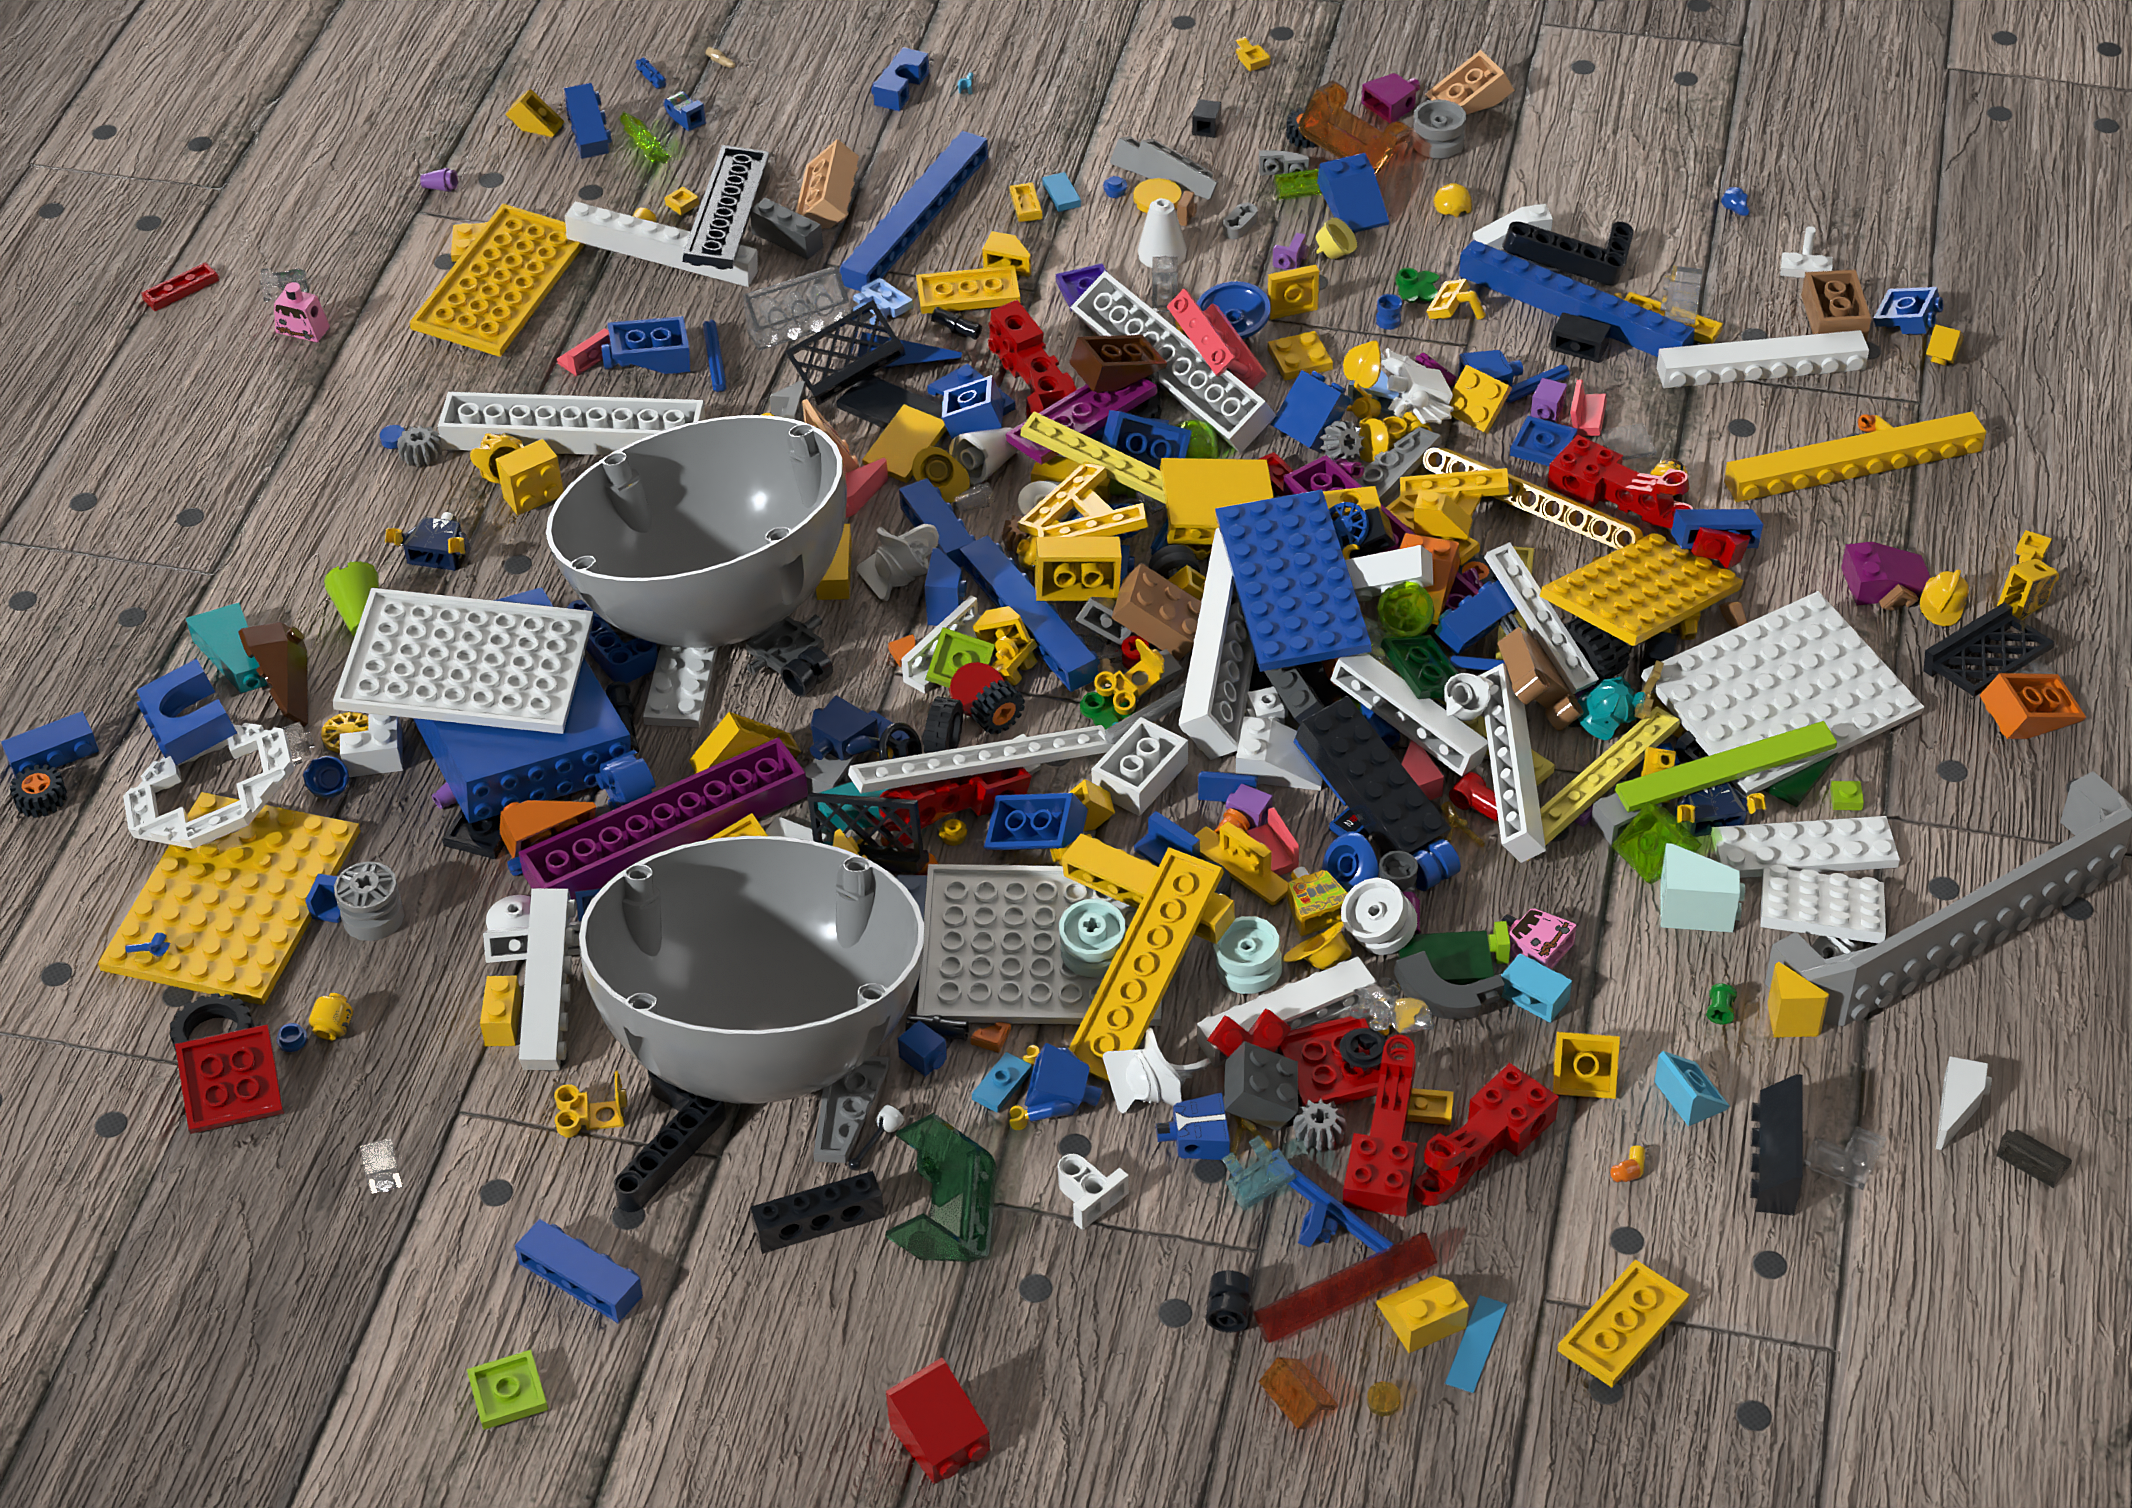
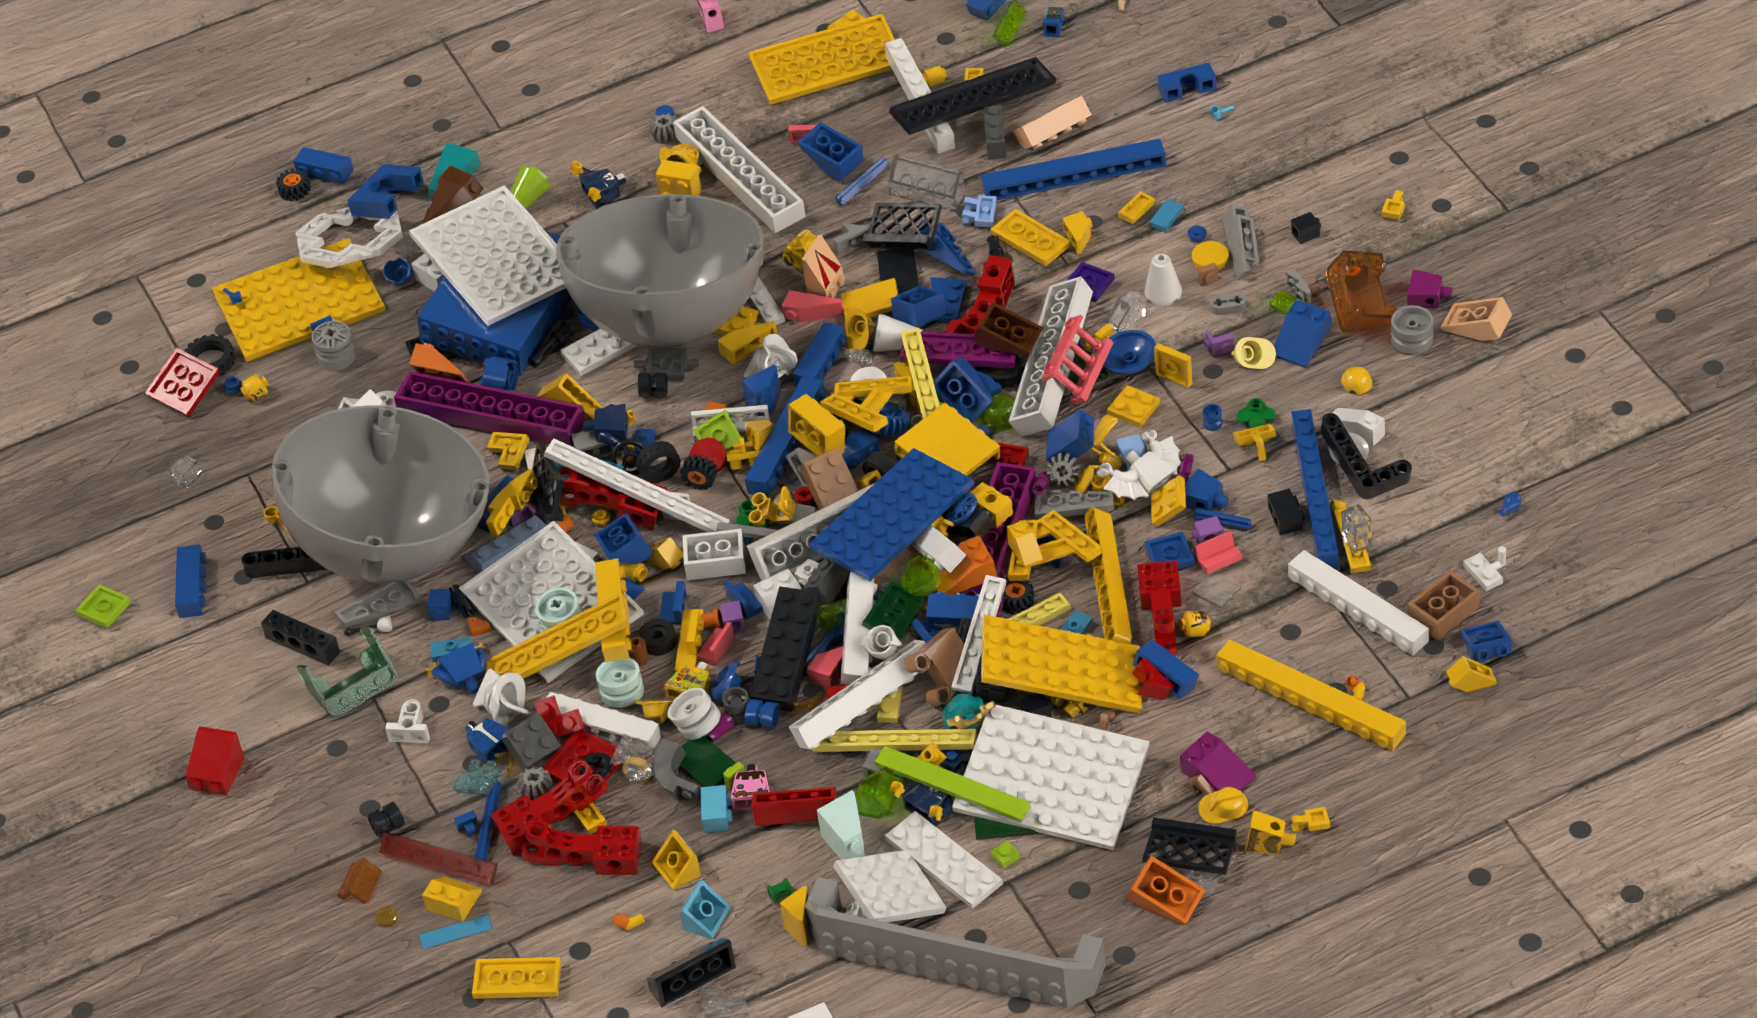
camera: 55 degrees right, 0 degrees up
none -> red brick [752,786,837,826]
none -> dark azure plate [1061,610,1093,635]

